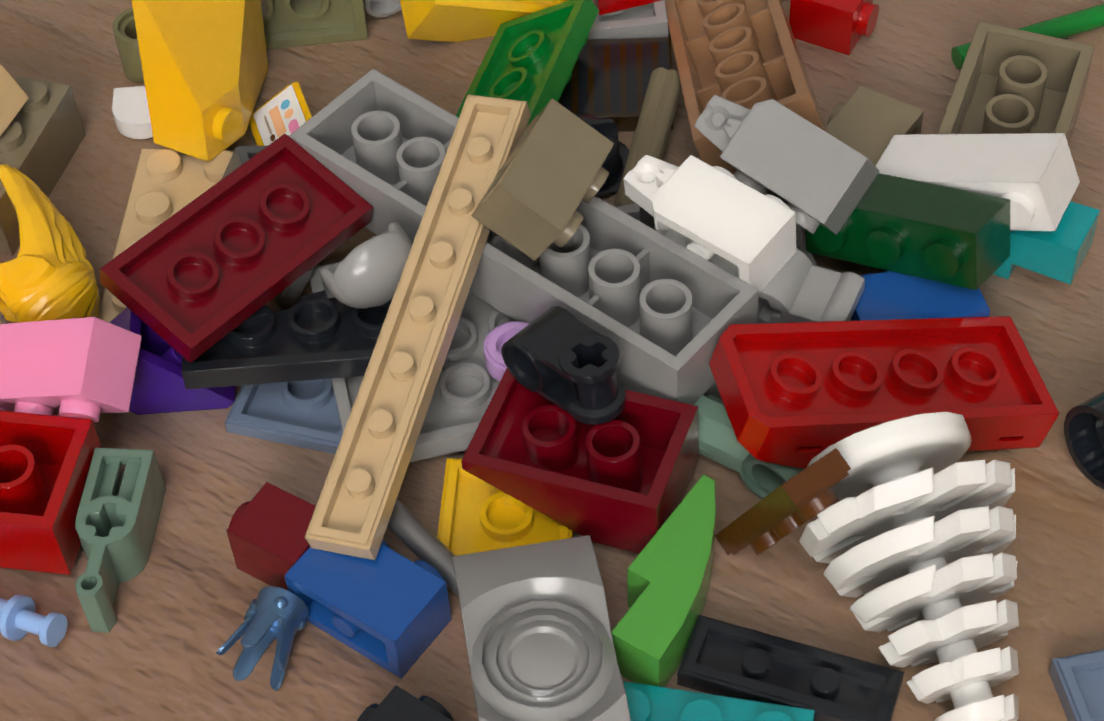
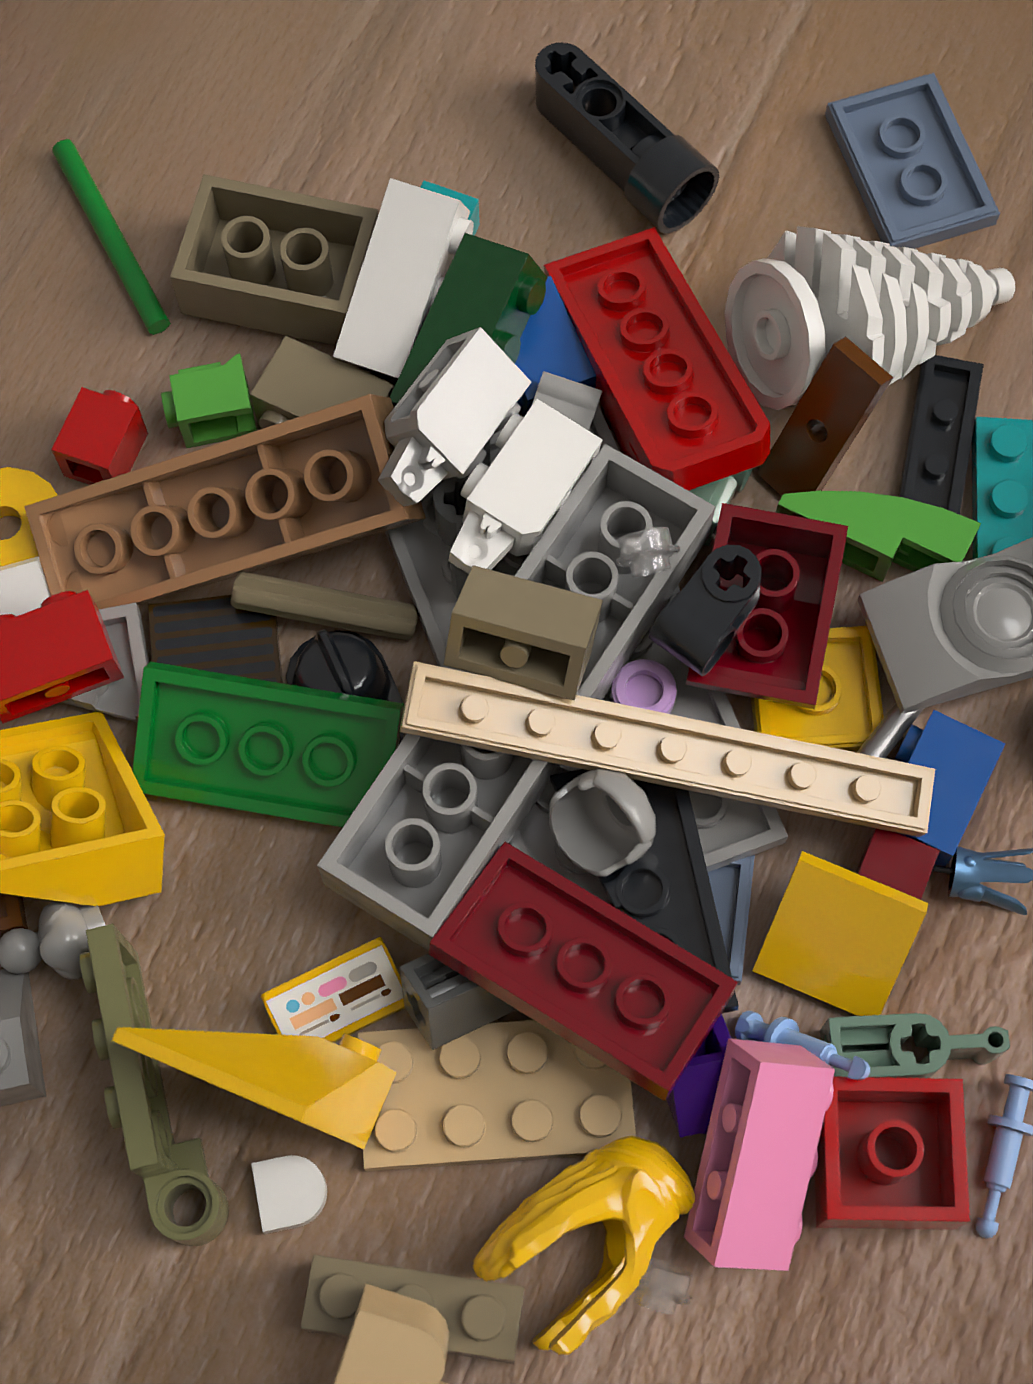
camera: 100 degrees left, 20 degrees up
none -> bright green window [161,354,257,448]
none -> clear plate [616,527,680,577]
none -> light blue piece [735,1011,870,1080]
none -> yellow tile [752,851,929,1016]

